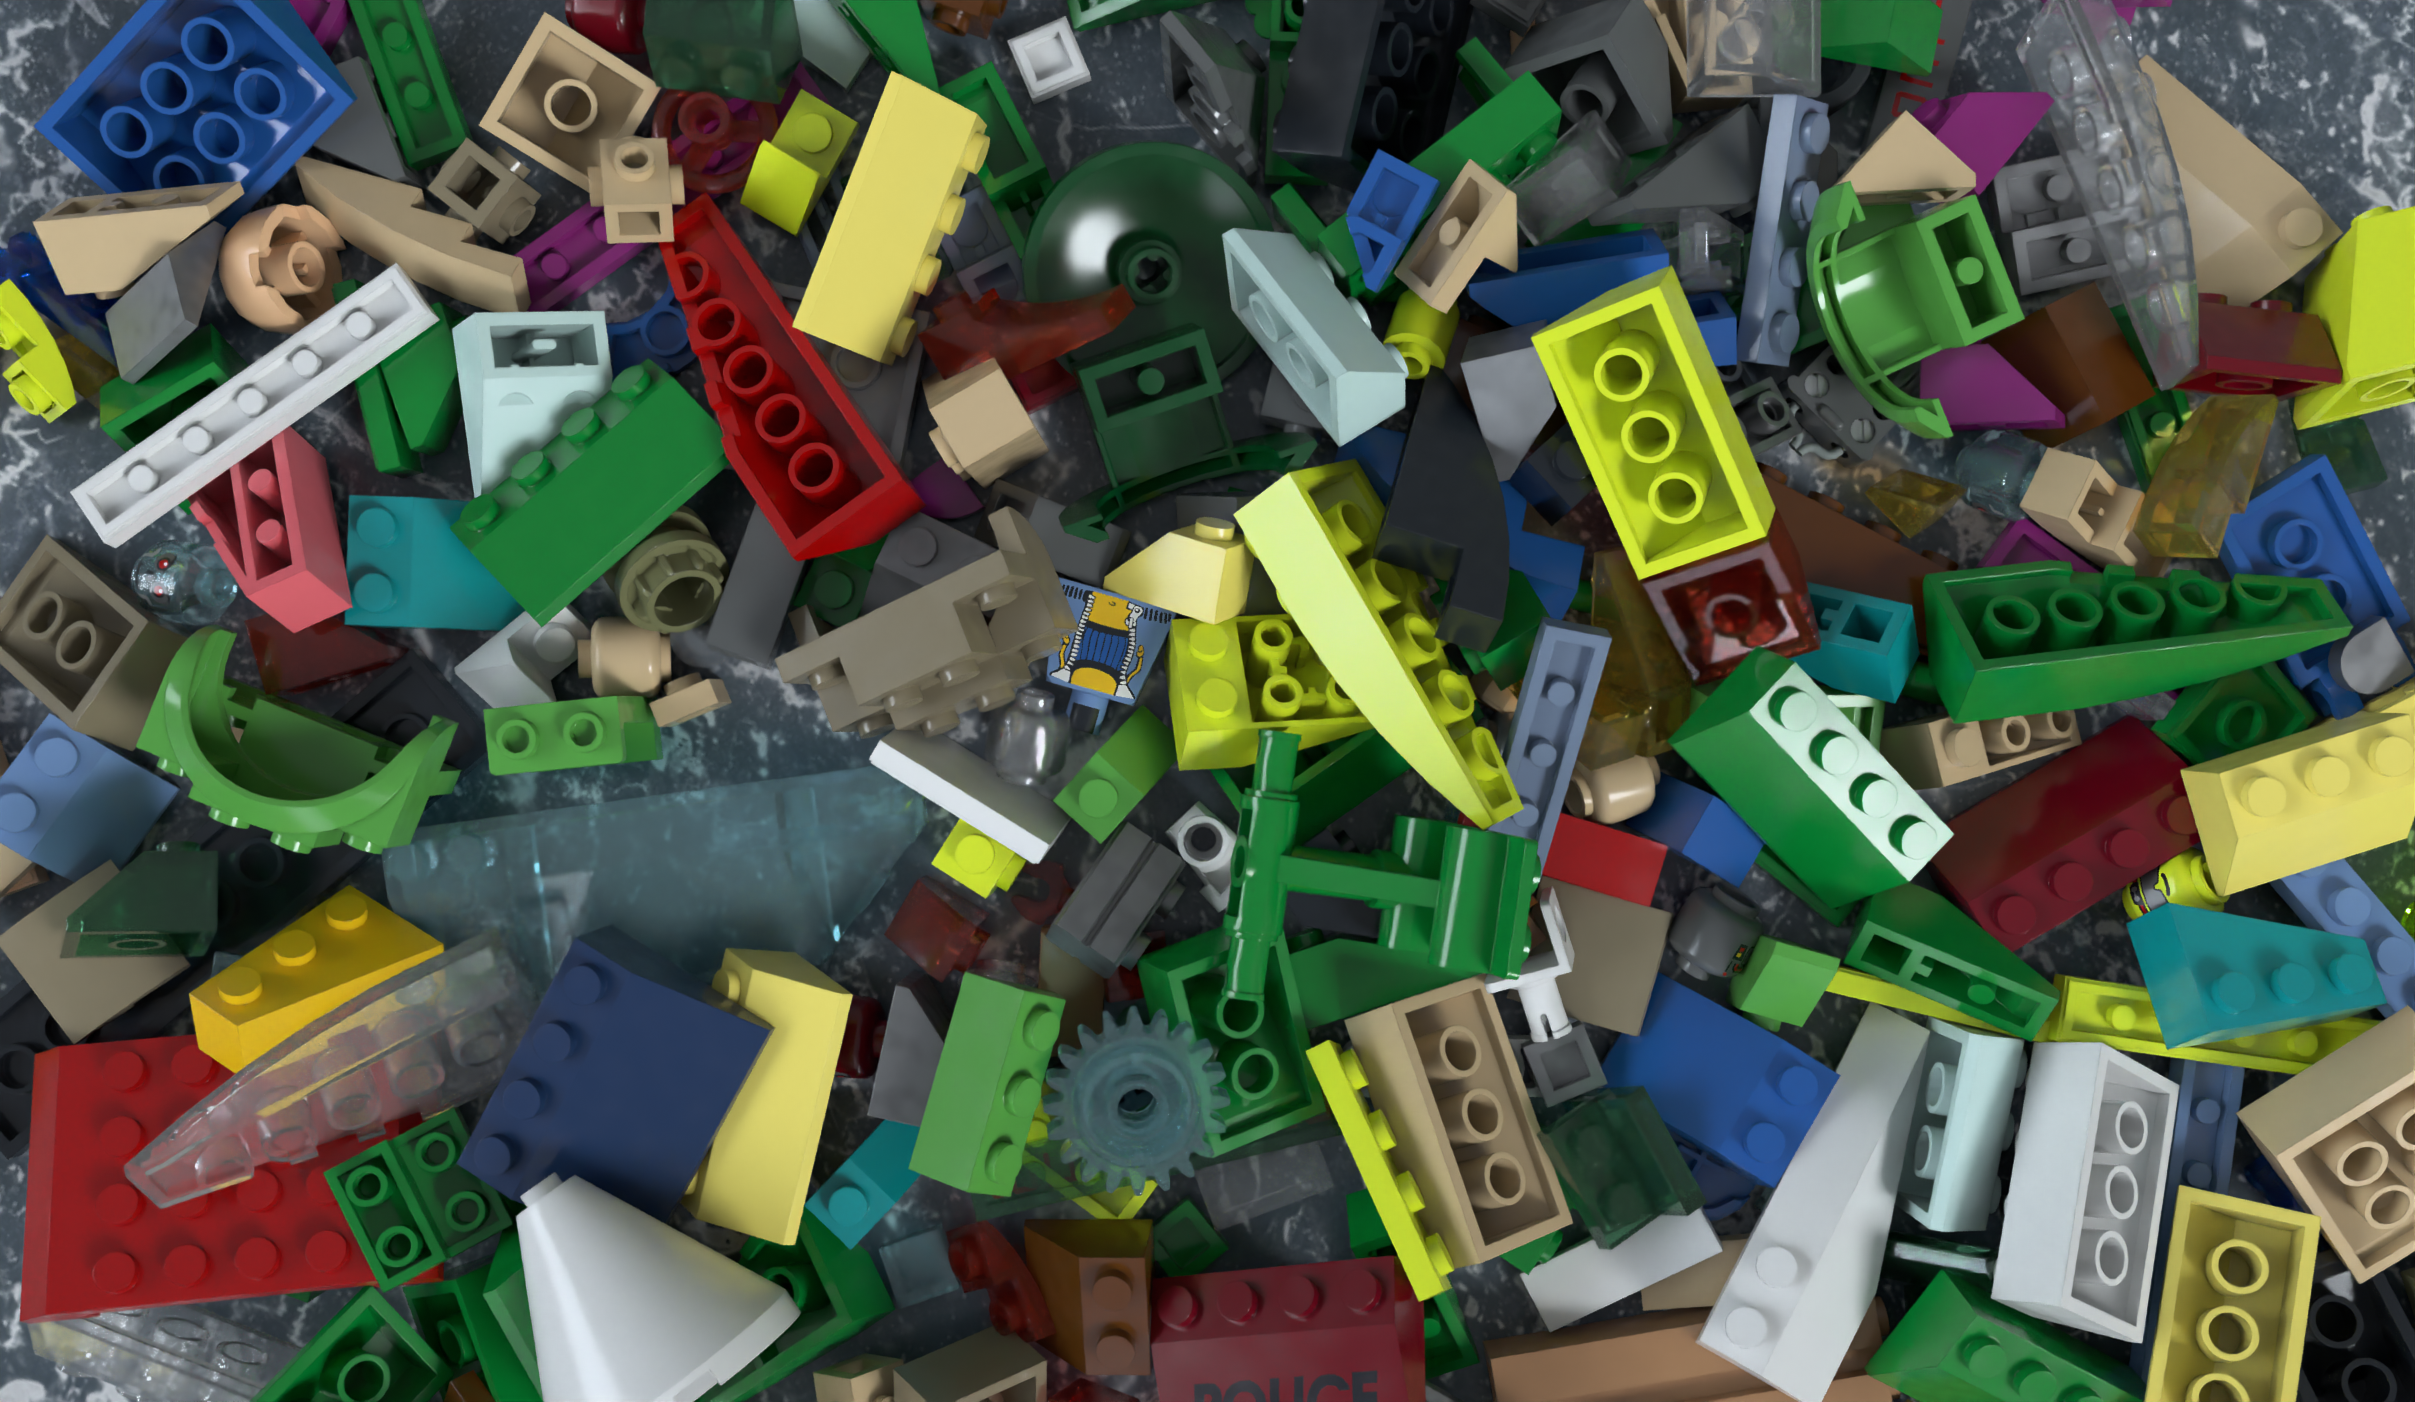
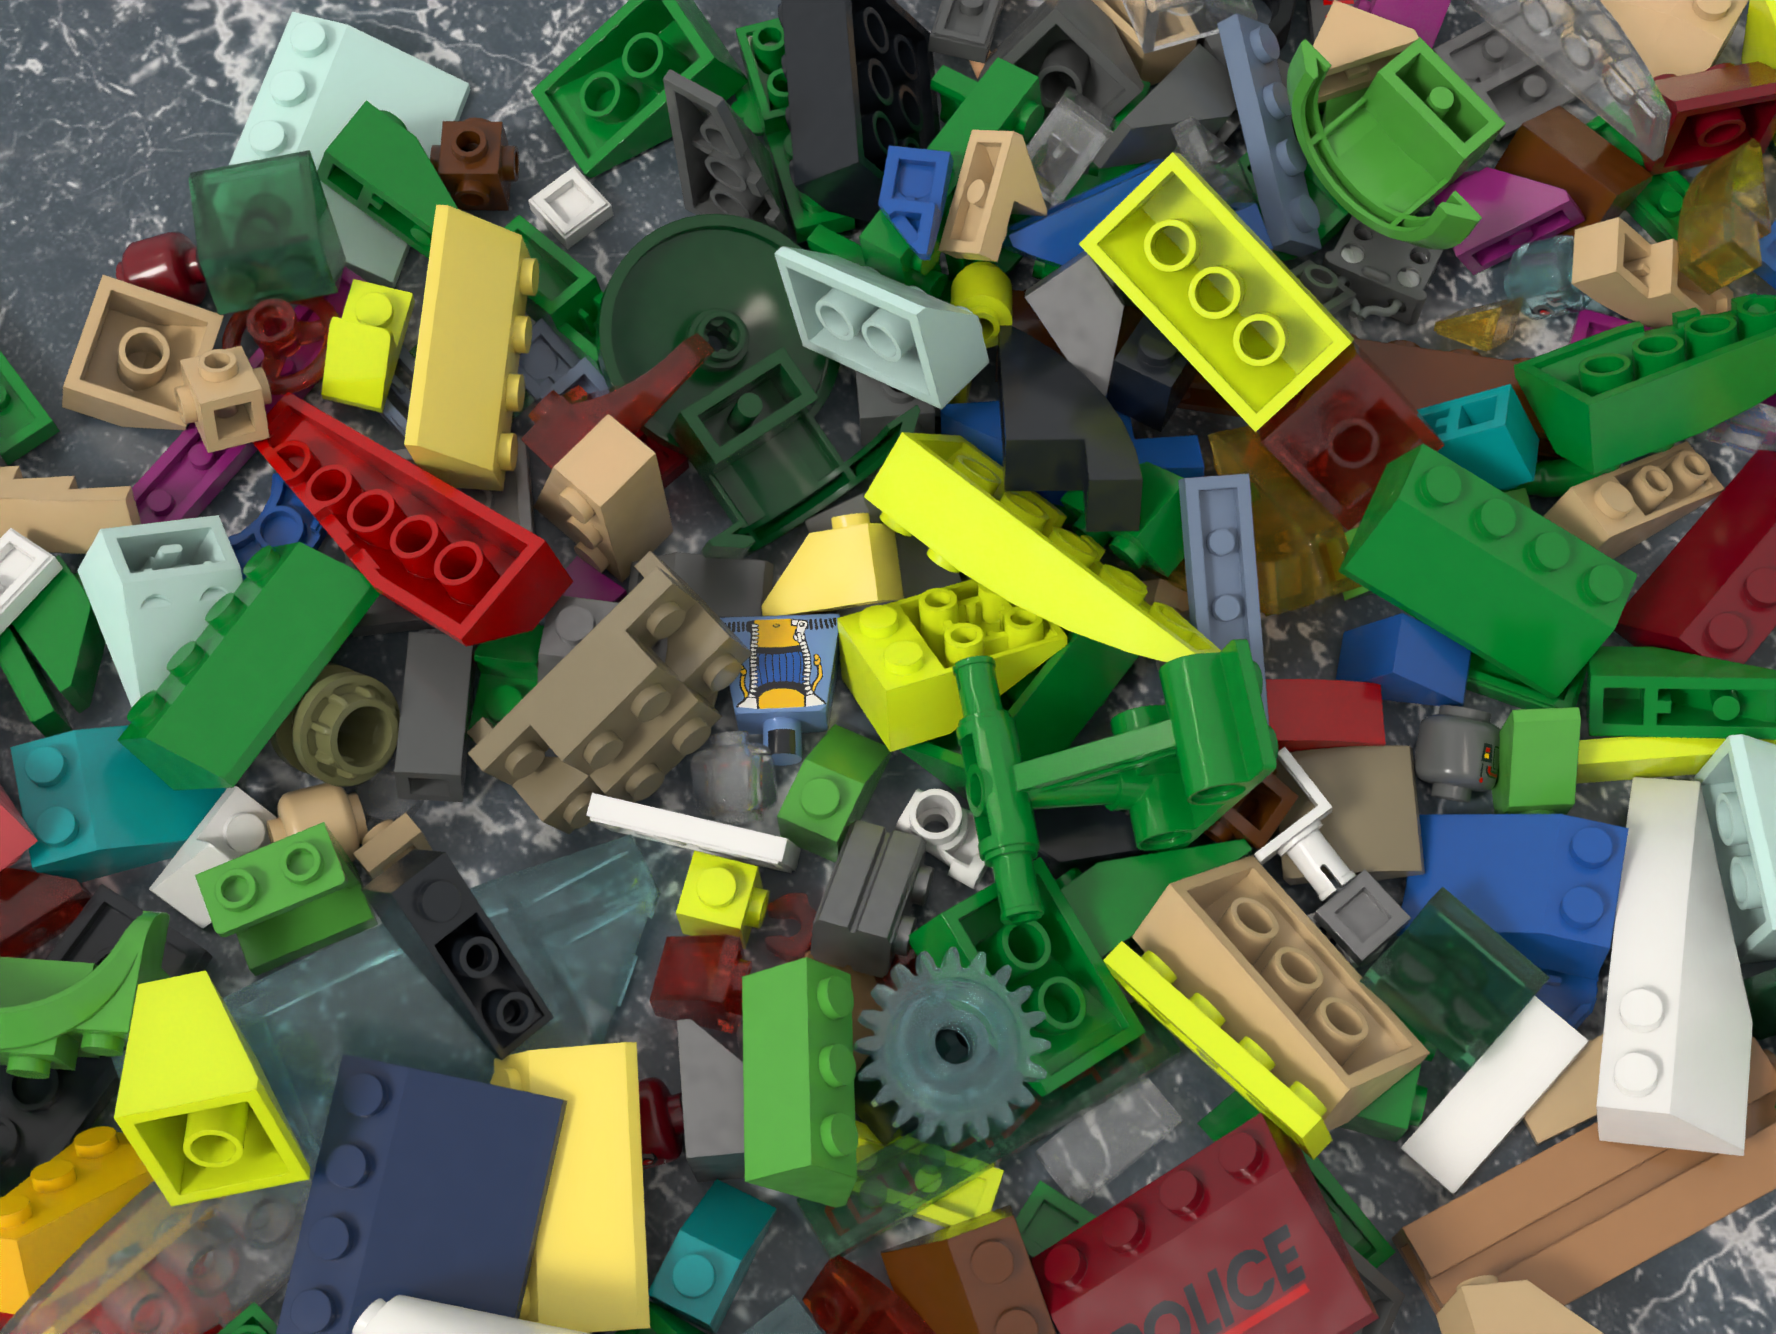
camera: 10 degrees left, 20 degrees down
dark tan brick [427,138,541,245] -> none
tan head [1564,735,1660,827] -> none
none -> neon yellow slope [114,970,310,1207]
none -> black slope [361,849,554,1060]

